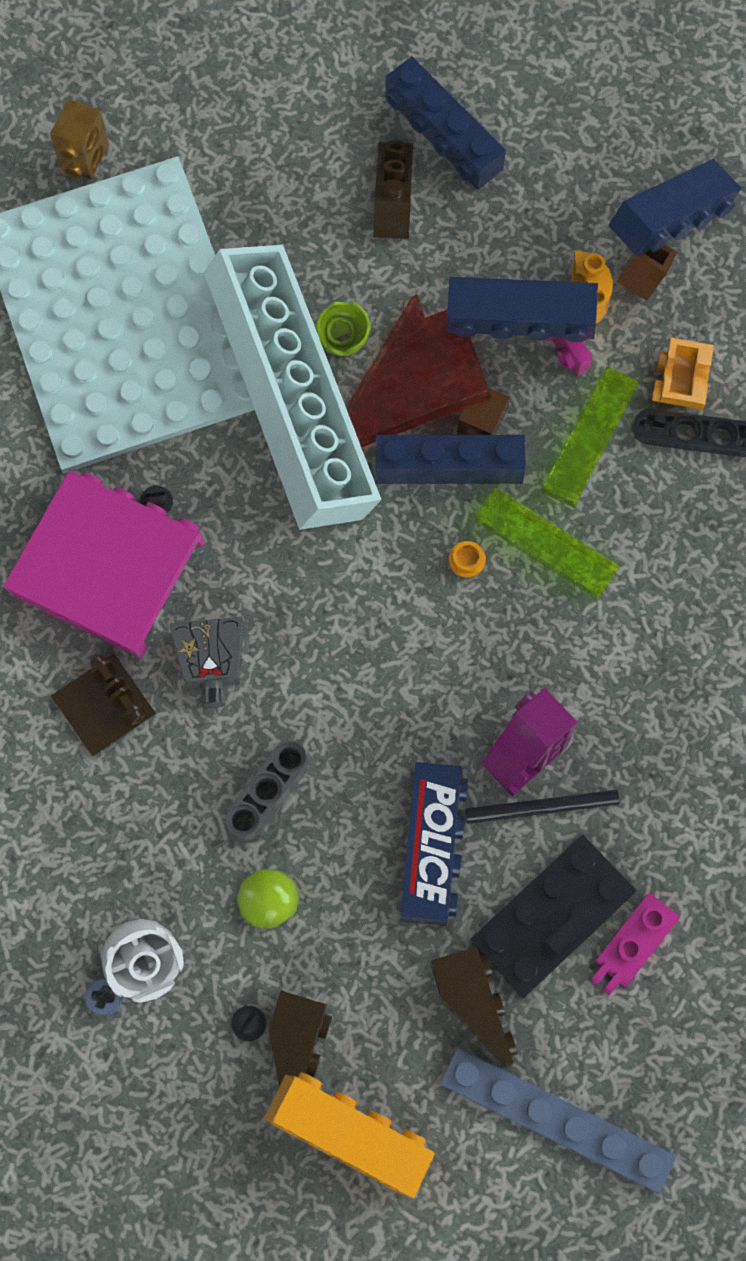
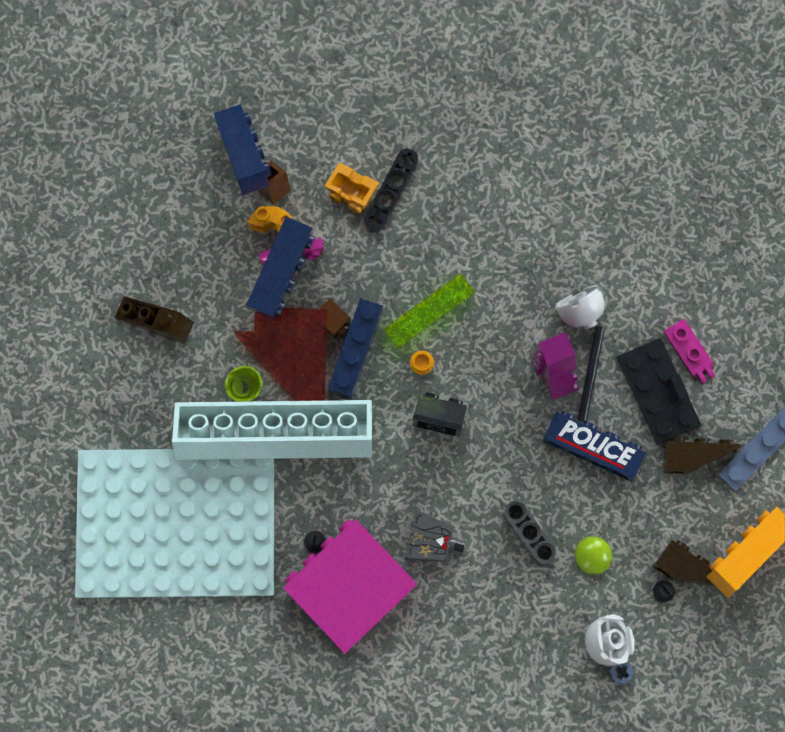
camera: 70 degrees left, 5 degrees up
pearl gold brick [50,98,109,180] -> none
dark brown hinge [51,654,156,757] -> none
dark blue brick [385,56,506,190] -> none
clear neon green plate [542,366,639,508] -> none
none -> black slope [412,393,467,437]
none -> white cylinder [555,285,605,330]

